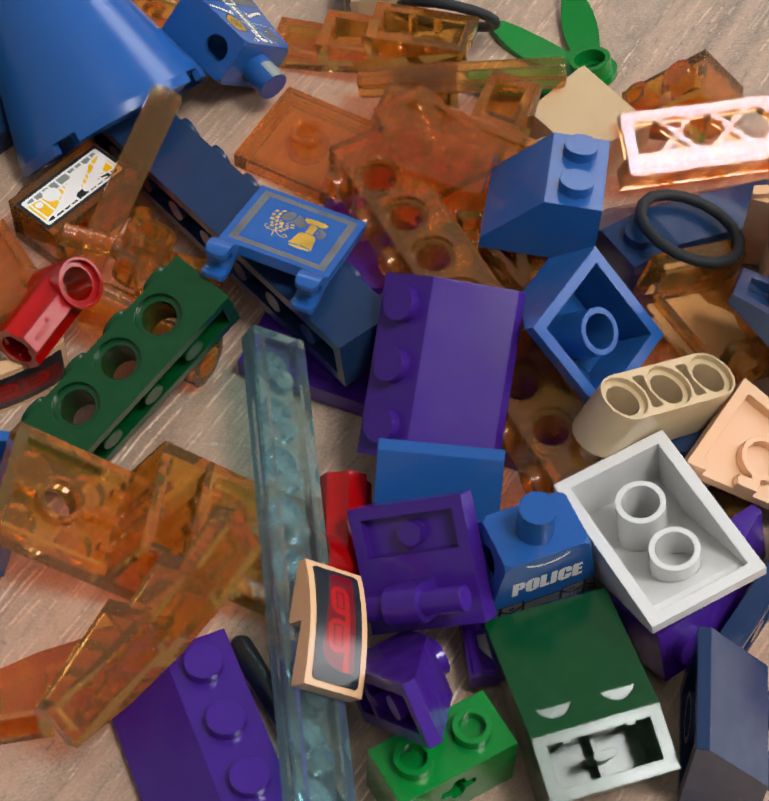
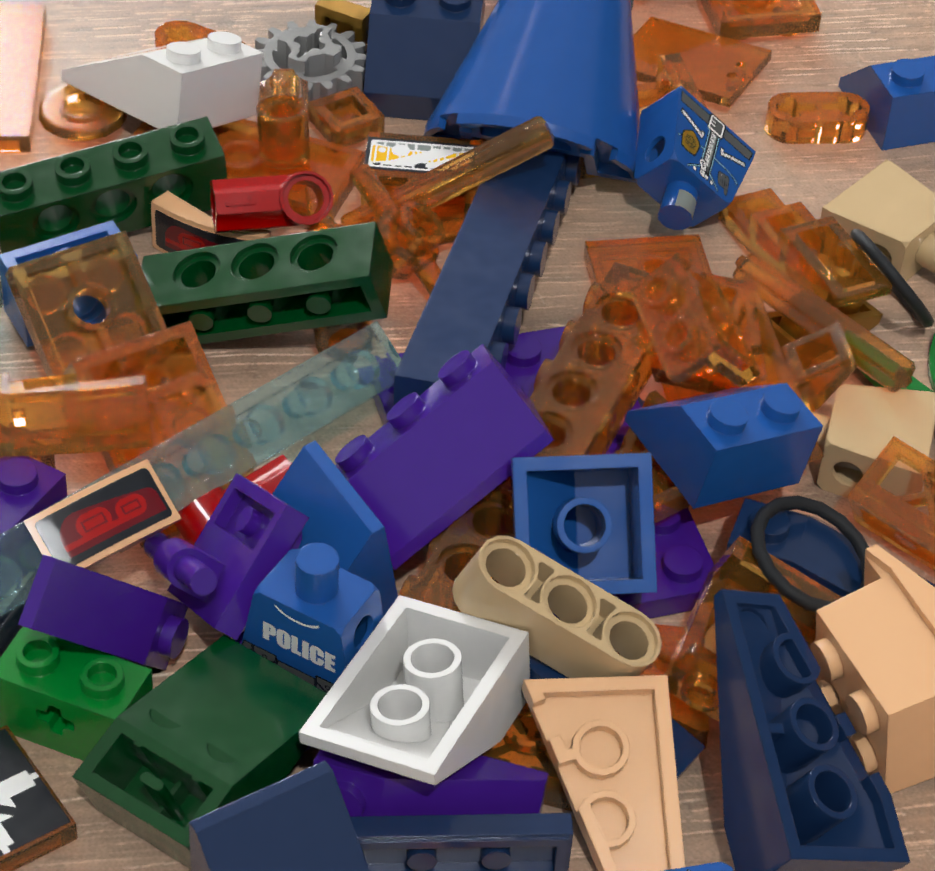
camera: 50 degrees right, 10 degrees down
blue flag [201,185,367,315] -> none

